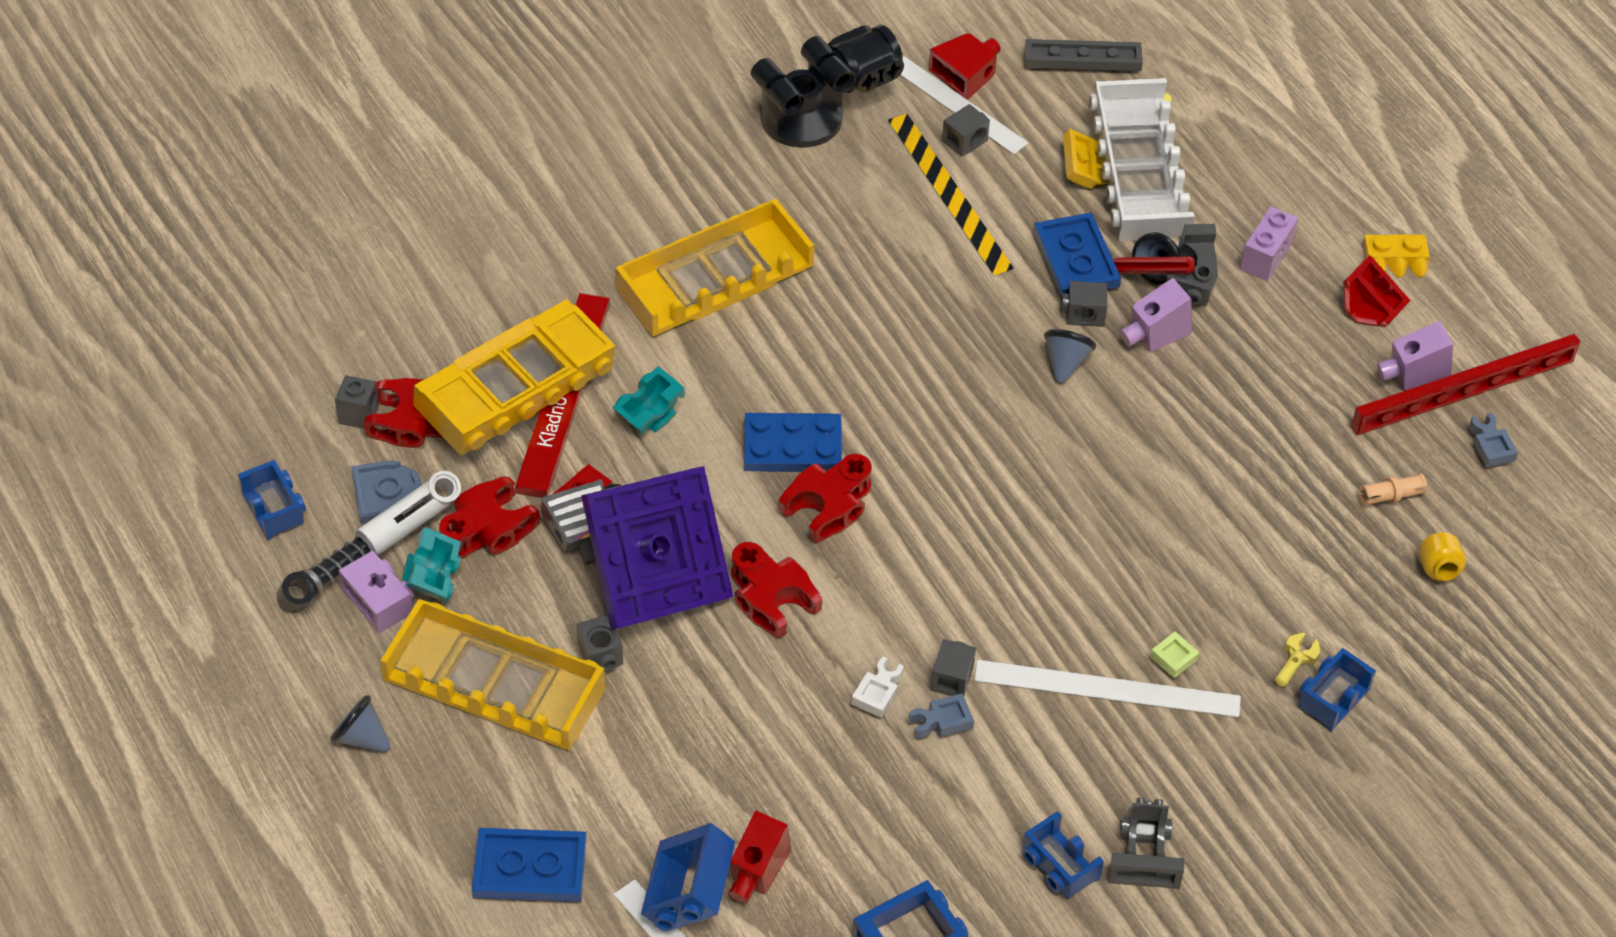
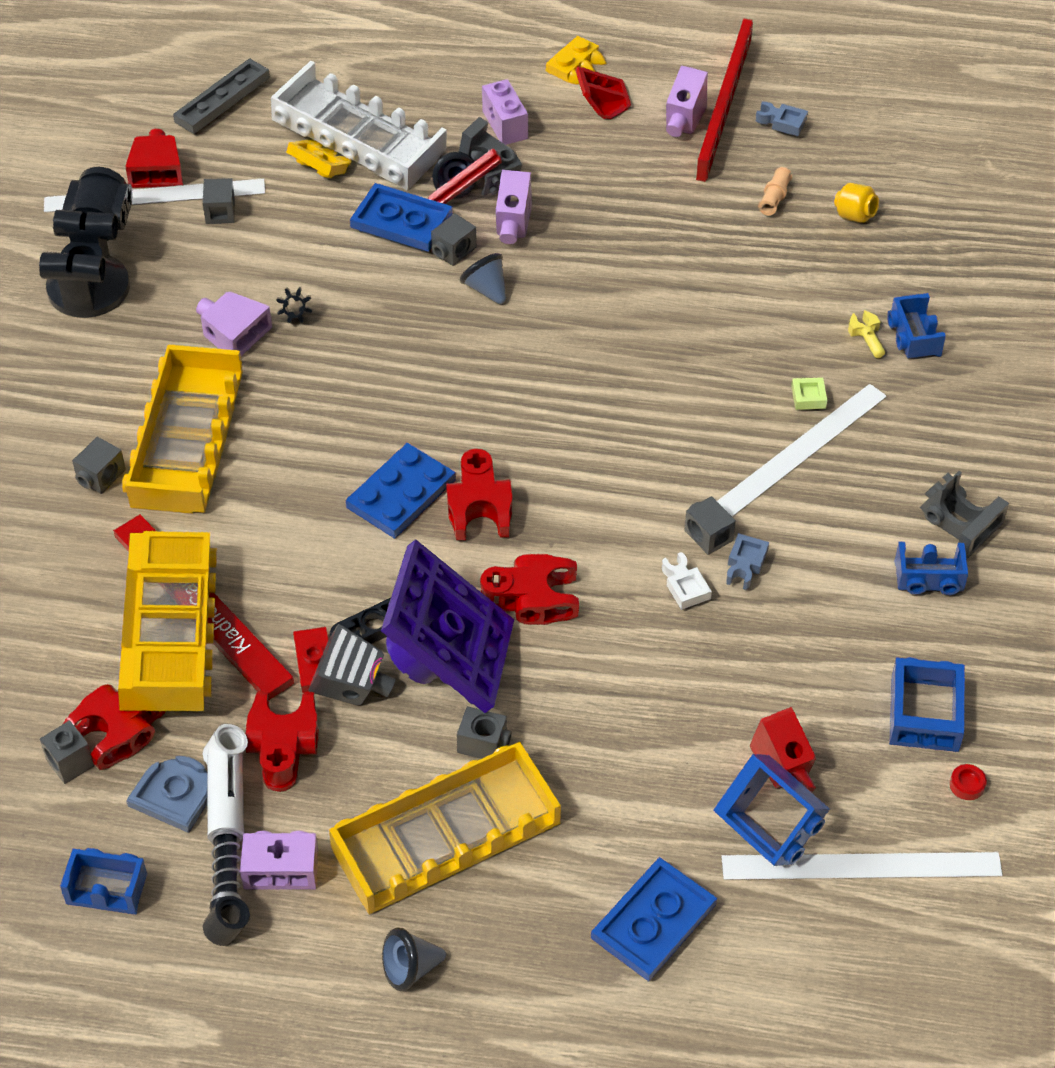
camera: 50 degrees left, 0 degrees up
teal cylinder [402,527,461,603] -> none
teal cylinder [612,366,685,434] -> none
sticker [888,114,1014,276] -> none
none -> dark grey brick [72,436,126,494]
none -> lavender torso [196,292,272,356]
none -> black gear [276,286,313,323]

